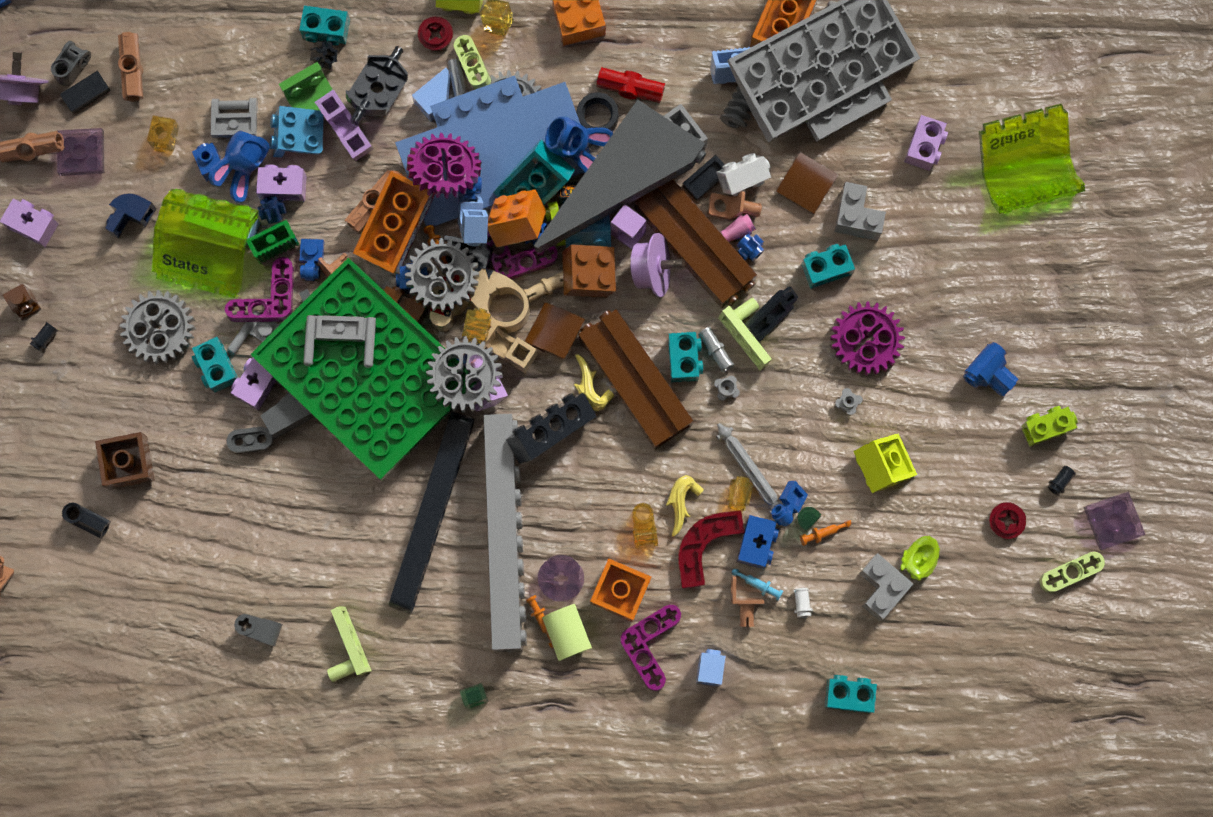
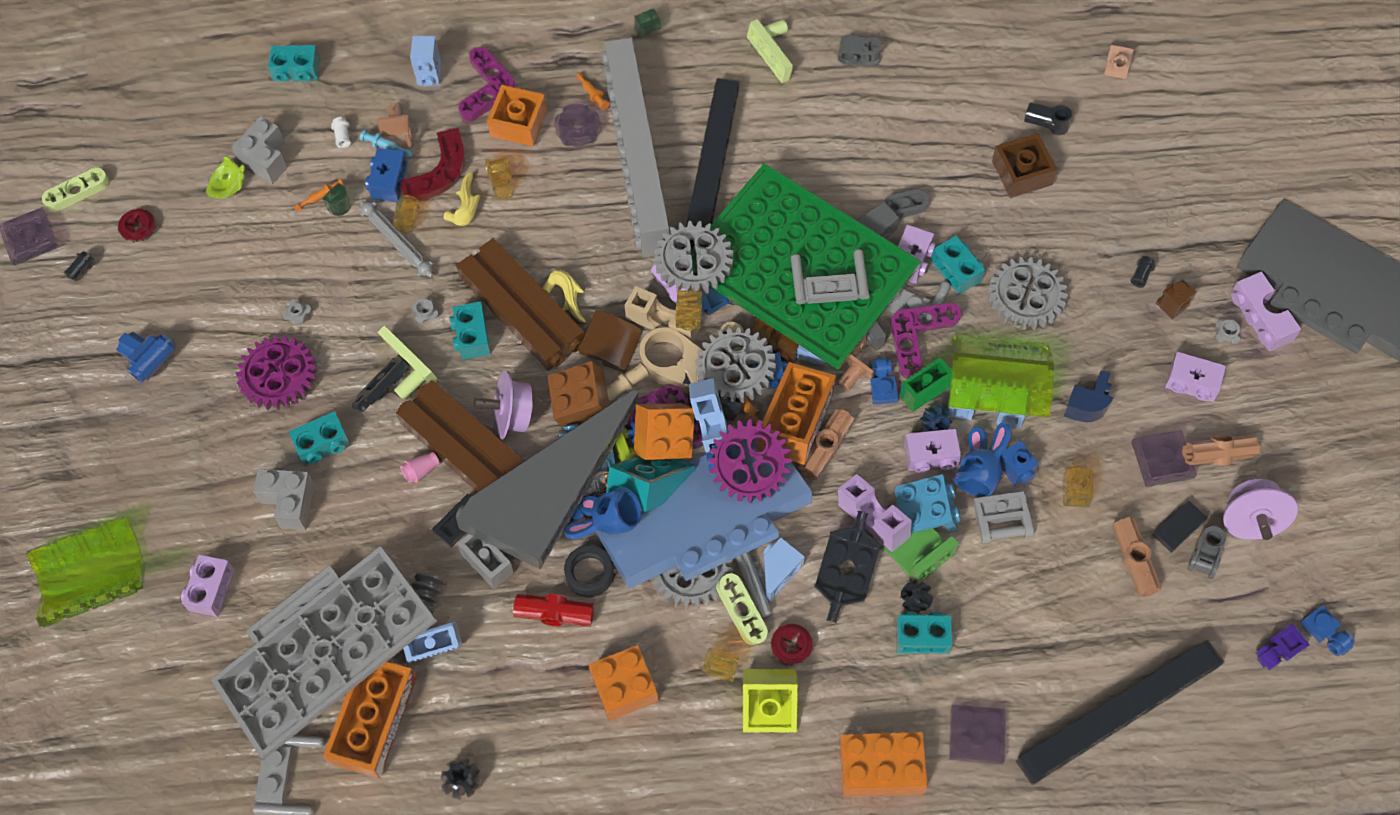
camera: 175 degrees right, 15 degrees down
black brick [506,392,597,464] -> none
yellowish green brick [542,604,592,661] -> none
lavender panel [611,204,646,249] -> none
light grey pin [698,327,735,372] -> none
nougat bracket [708,191,762,220] -> none
white brick [717,153,771,196] -> none
blue gear [737,234,764,262] -> none
blue plate [771,481,808,526] -> none
reddish brown slope [776,152,839,214] -> none
neon yellow slope [853,433,917,493] -> none
lime brick [1021,406,1078,447] -> none

